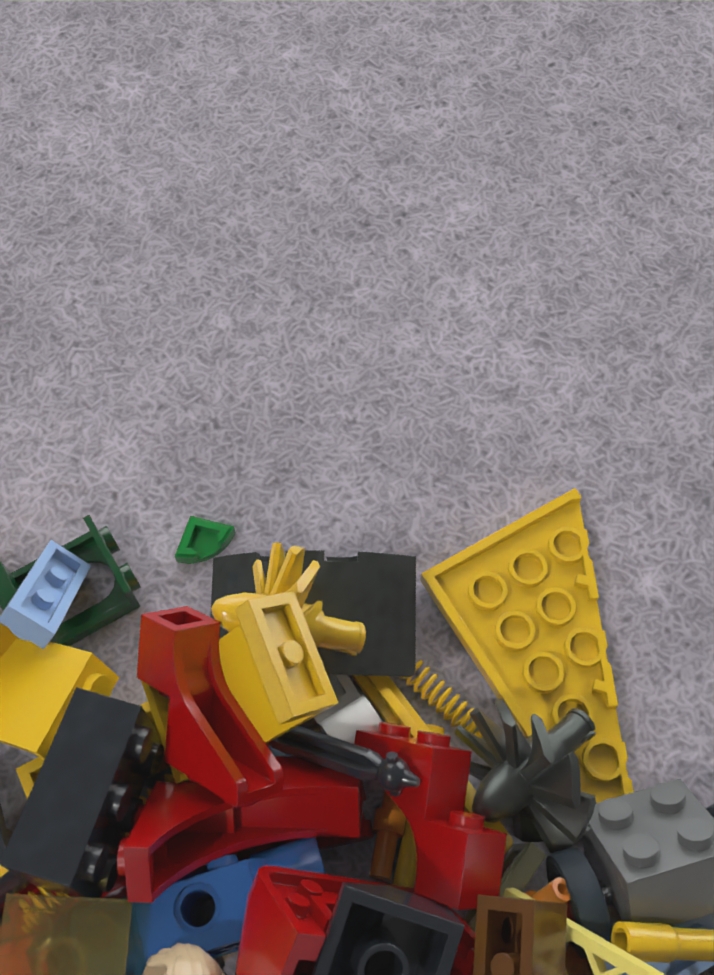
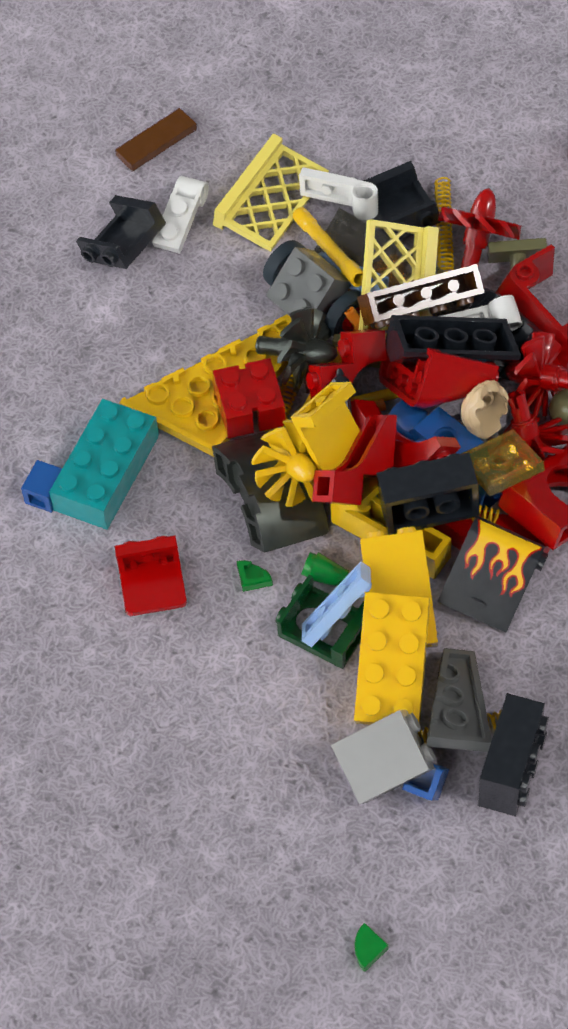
camera: 115 degrees left, 5 degrees down
none -> blue panel [21,460,62,513]
none -> teal brick [49,398,159,530]
none -> red bracket [114,535,187,616]
none -> red piece [212,358,286,439]
none -> green cone [301,552,349,586]

